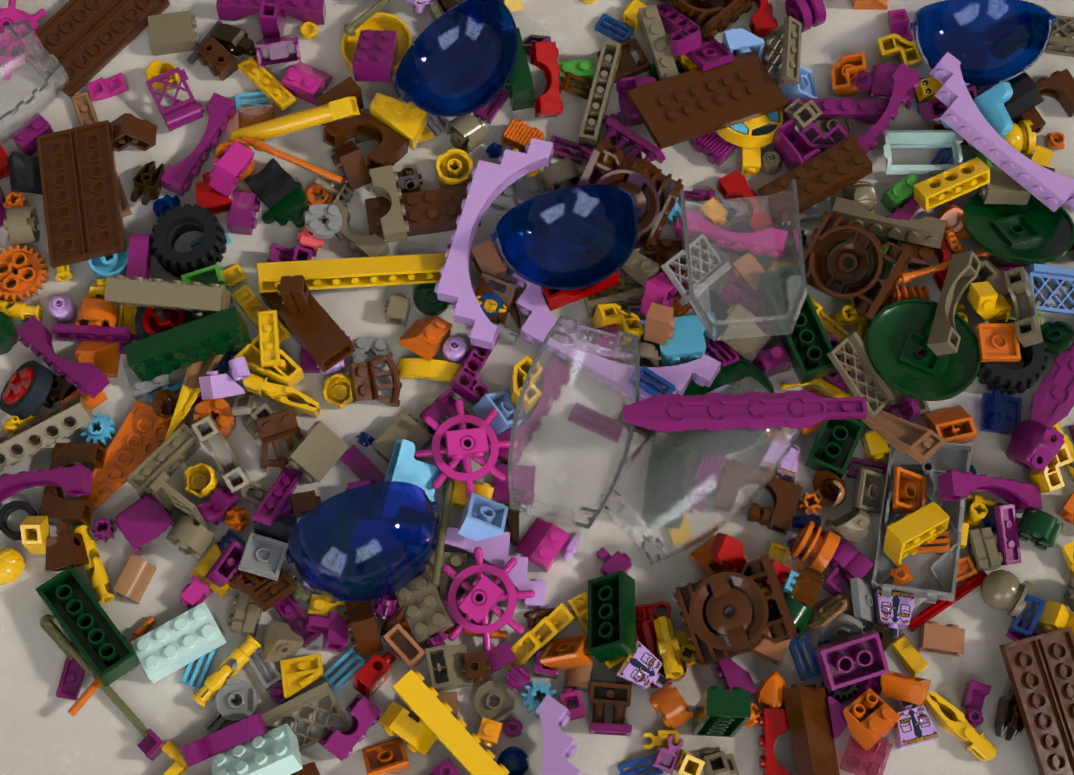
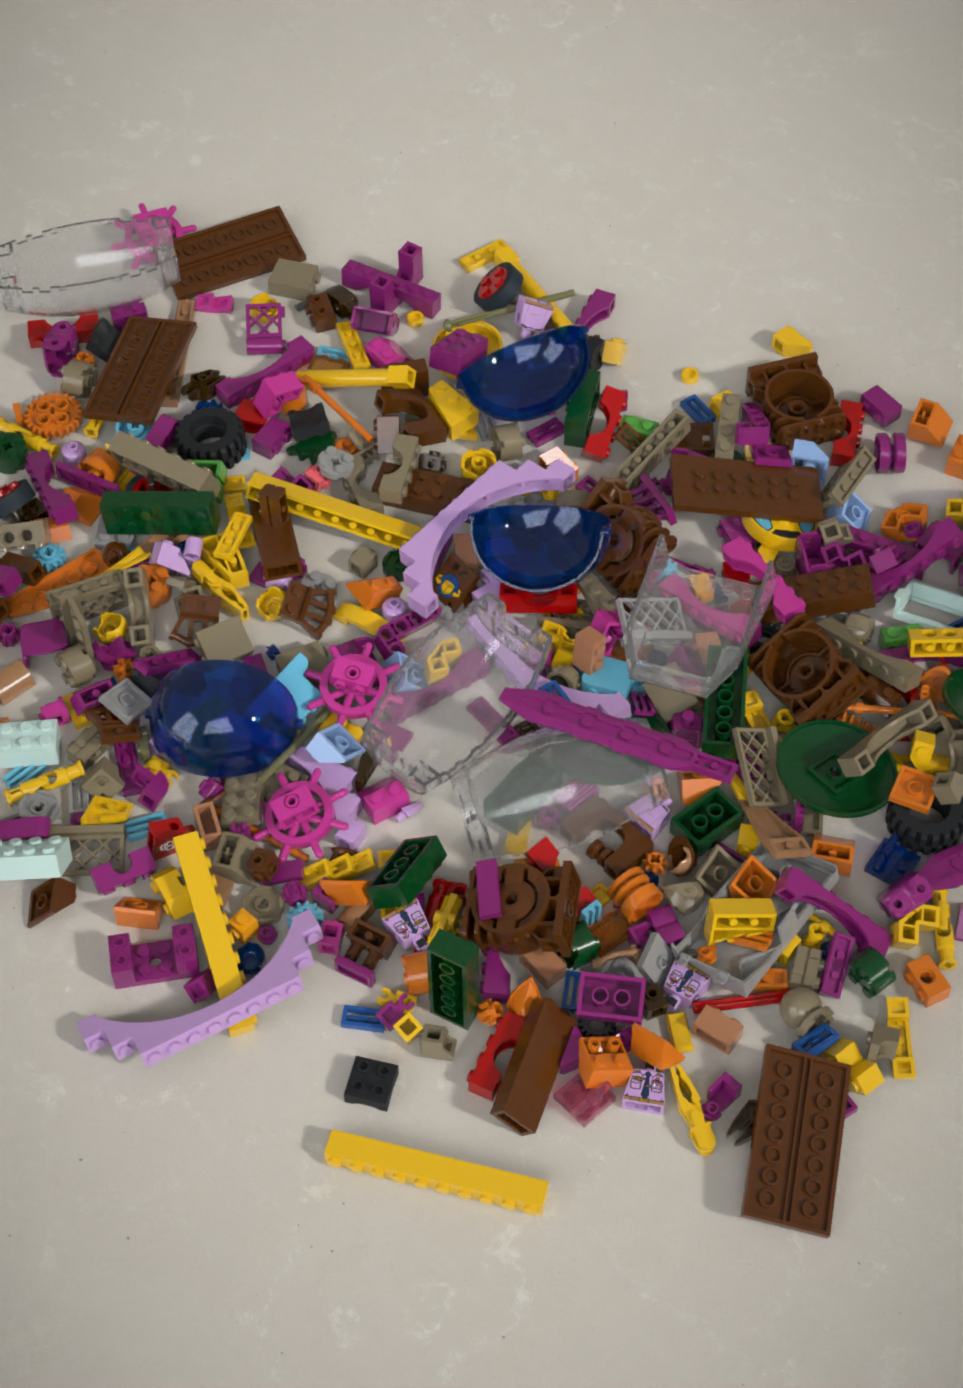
camera: 30 degrees right, 15 degrees down
reddish brown brick [110,113,157,152] -> none
reddish brown brick [344,596,384,657] -> none
magenta brick [596,547,632,575] -> none
none -> magenta tile [475,858,502,920]
none -> dark pink arch [721,536,806,626]
none -> magenta brick [868,544,903,574]

